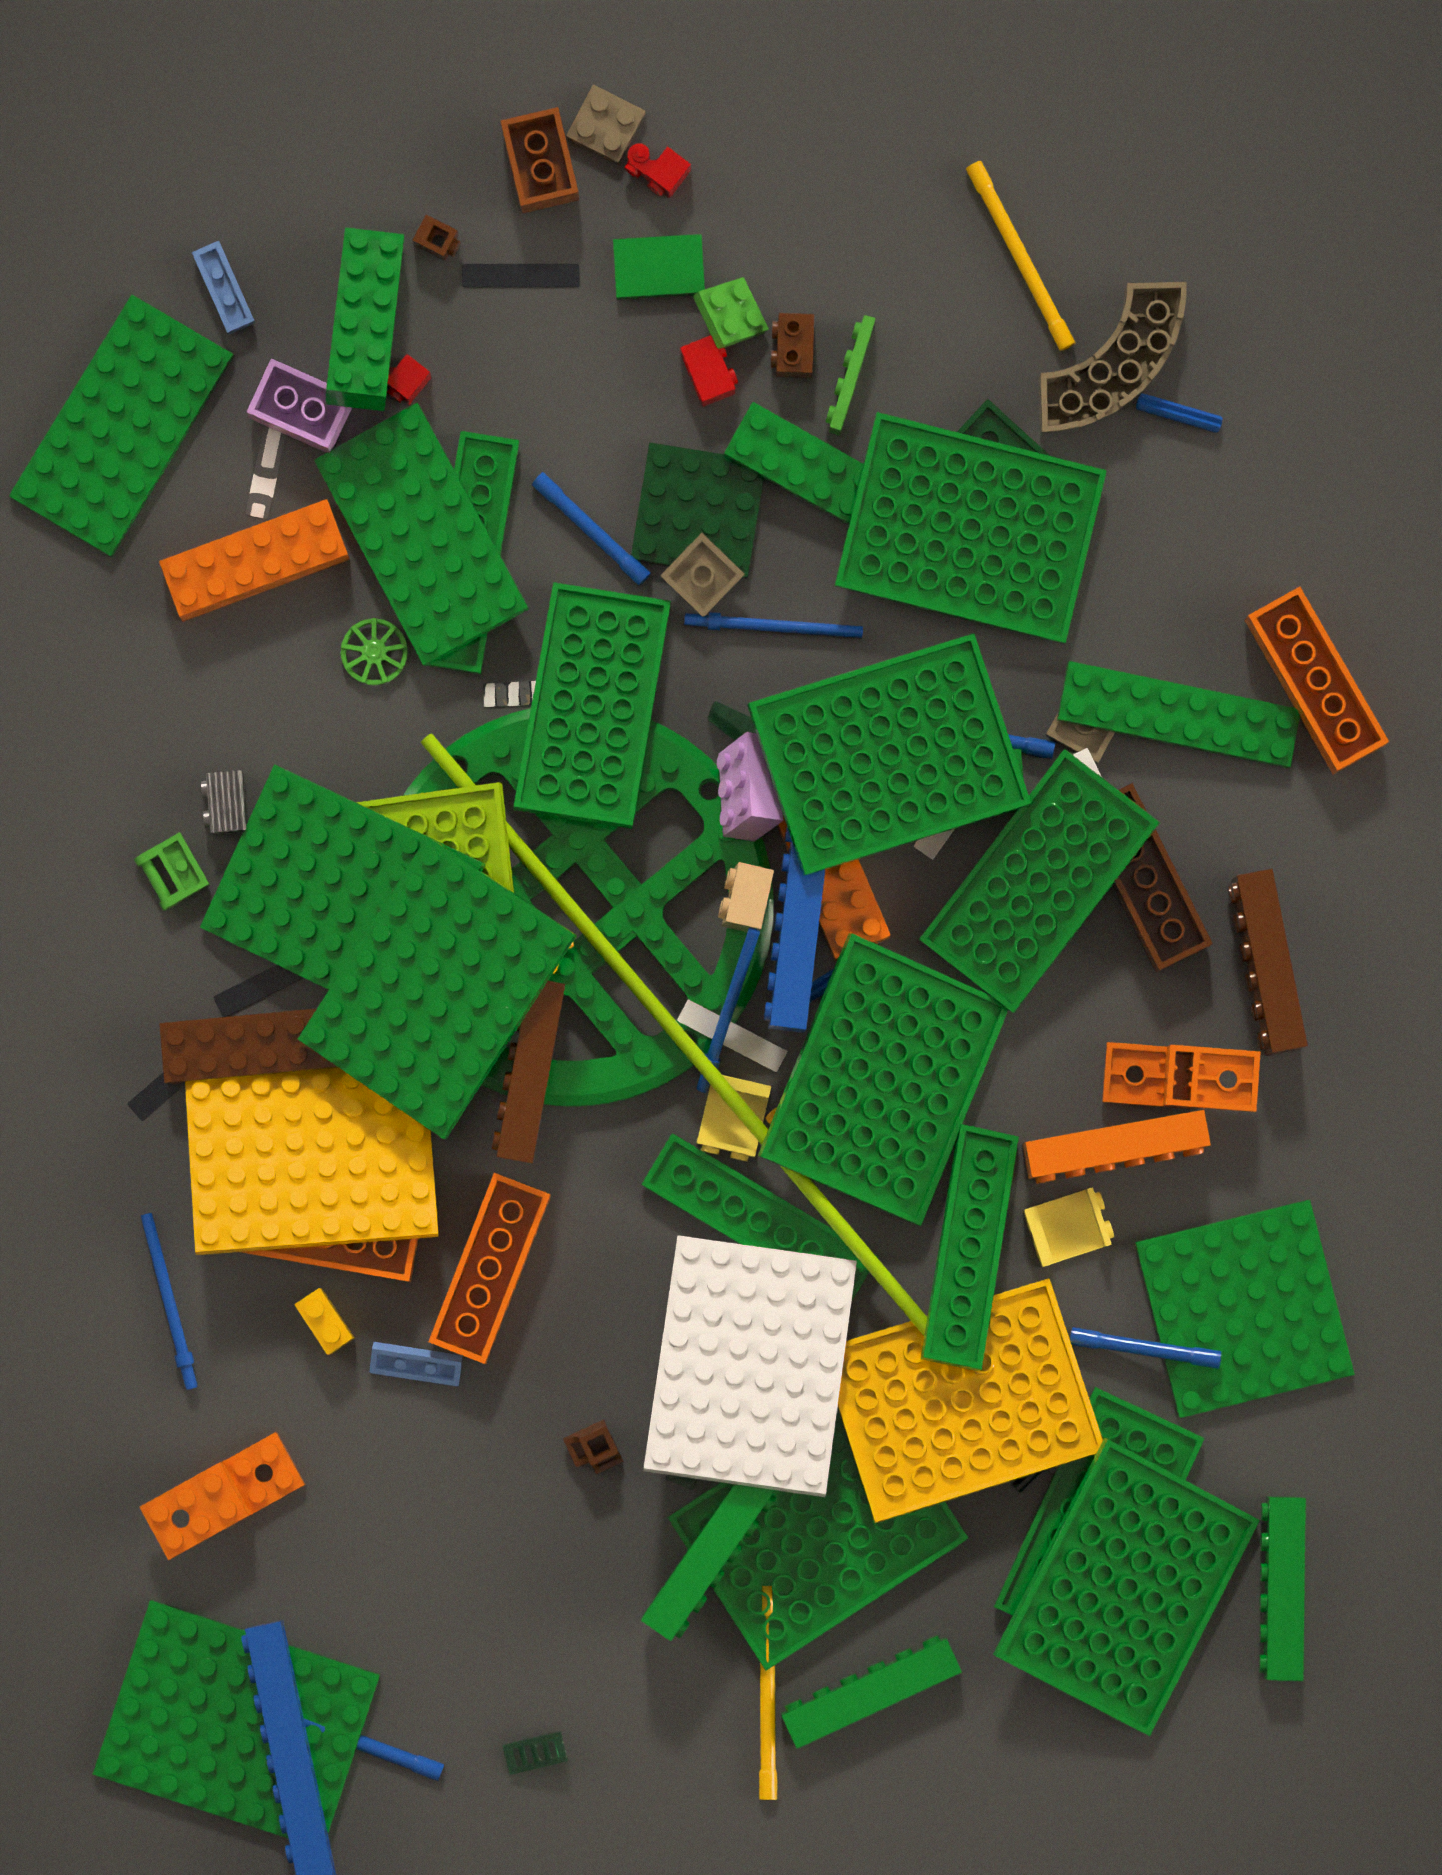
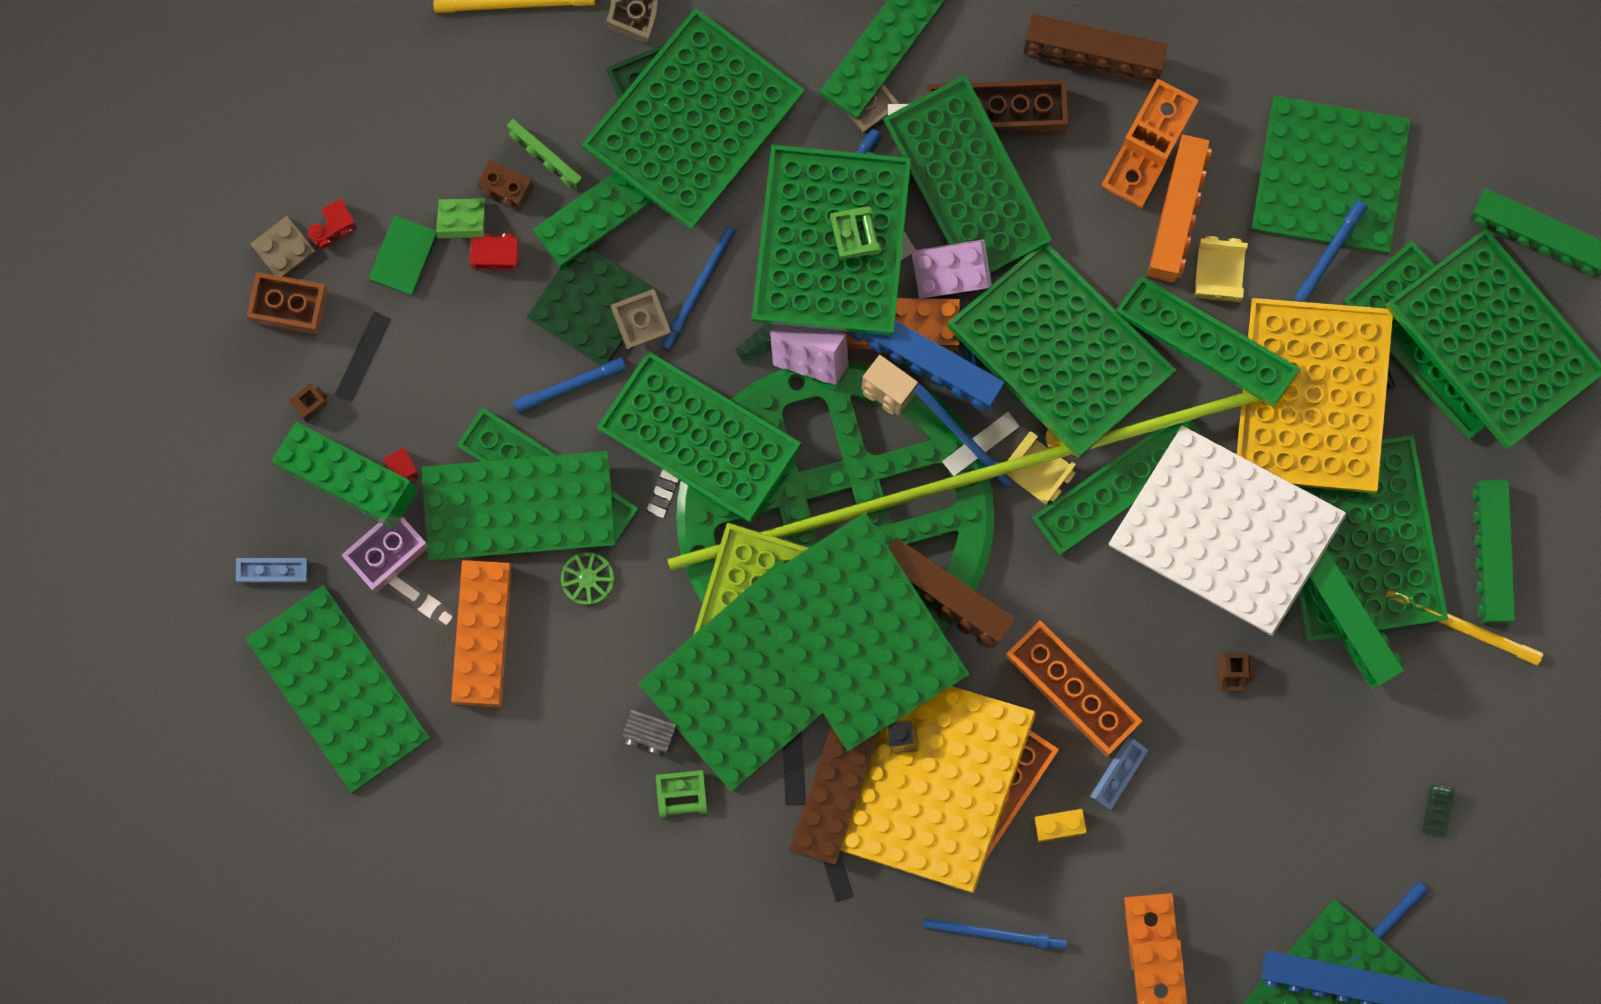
camera: 60 degrees left, 5 degrees down
none -> bright green plate [830,207,881,260]
none -> black brick [888,721,919,754]
none -> lavender brick [912,239,992,299]

